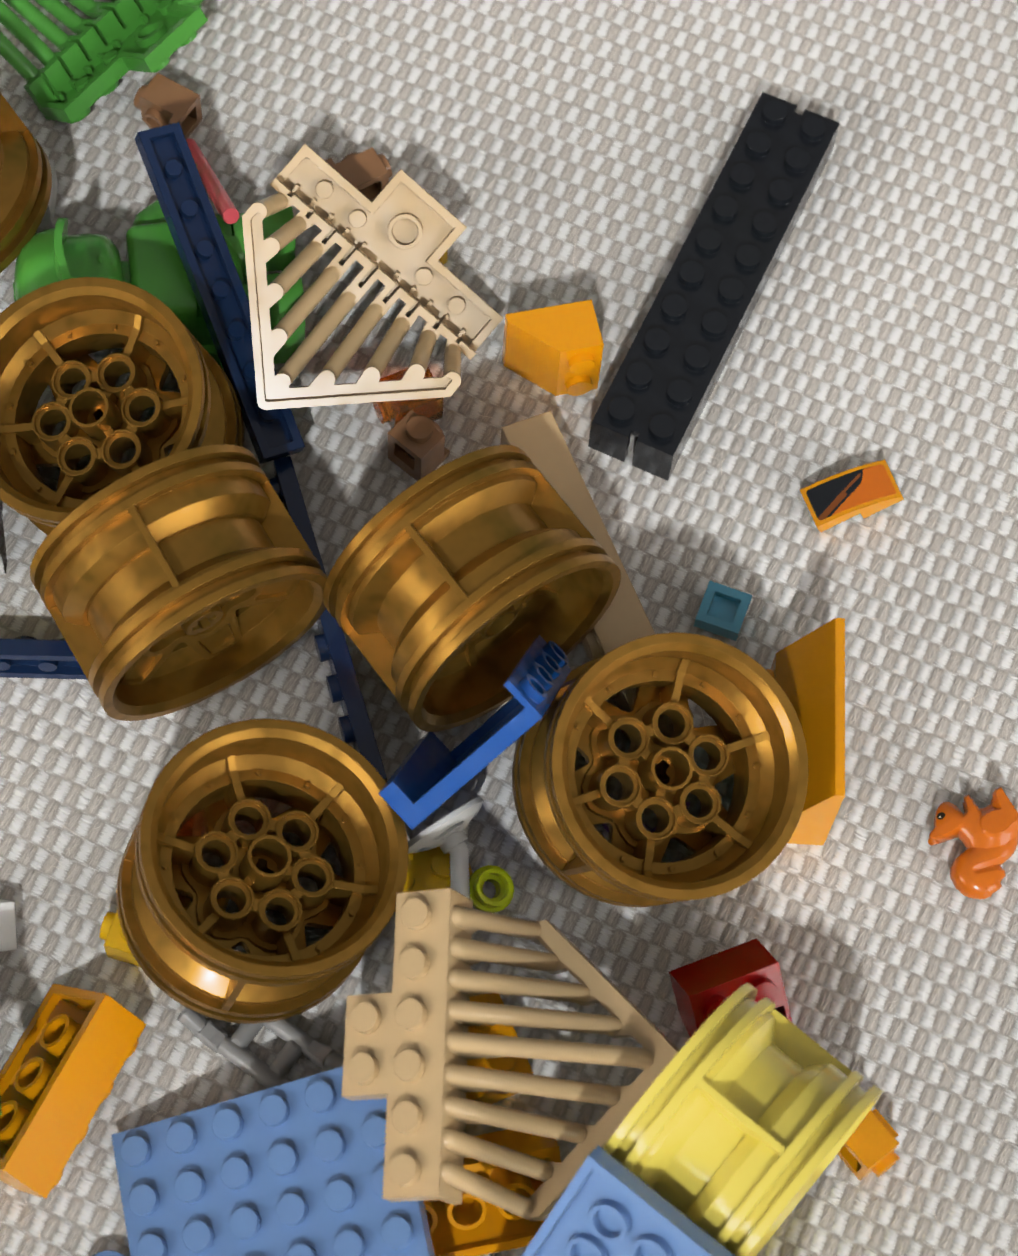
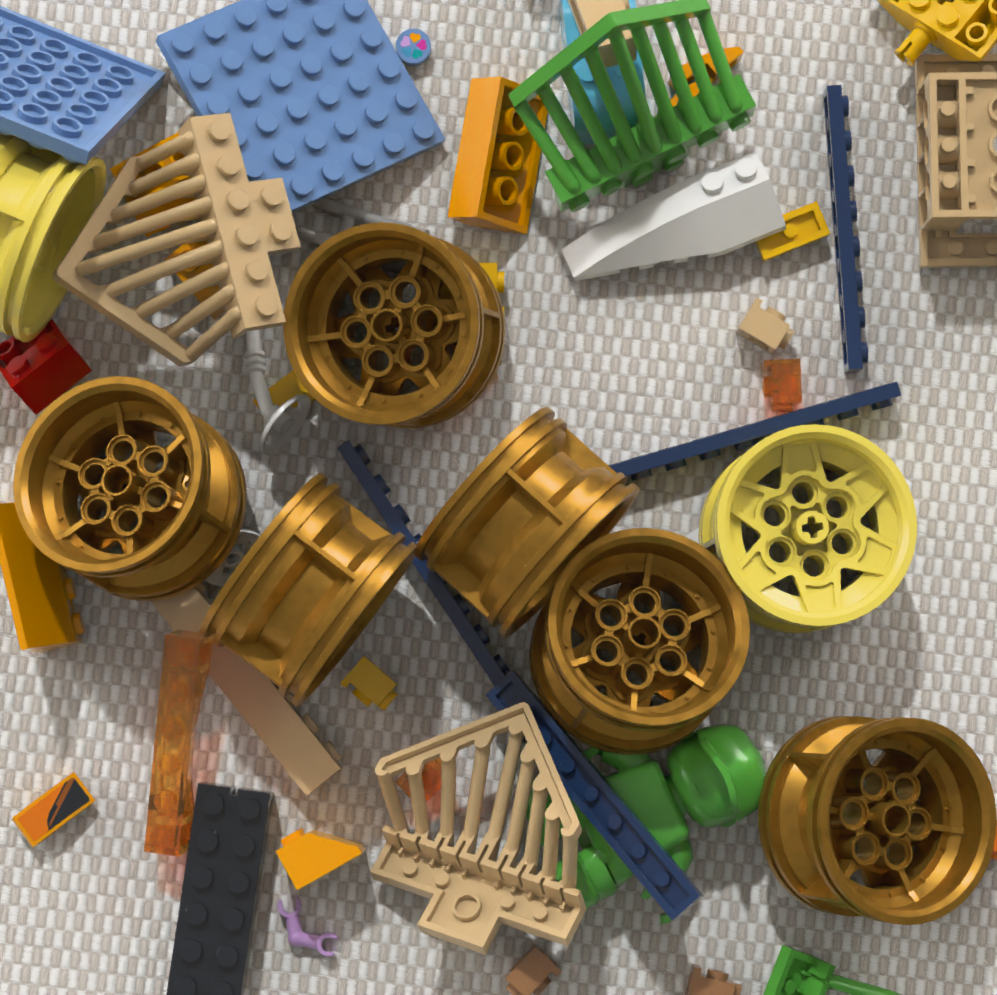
camera: 170 degrees right, 20 degrees up
coral bar [186,138,240,224] -> none
blue panel [379,635,571,830] -> none
medium nougat brick [388,410,450,481] -> none
neon yellow plate [469,865,514,913] -> none
medium azure plate [694,581,752,641] -> none
none -> clear orange arch [144,629,213,857]
none -> lavender arm [278,896,338,956]

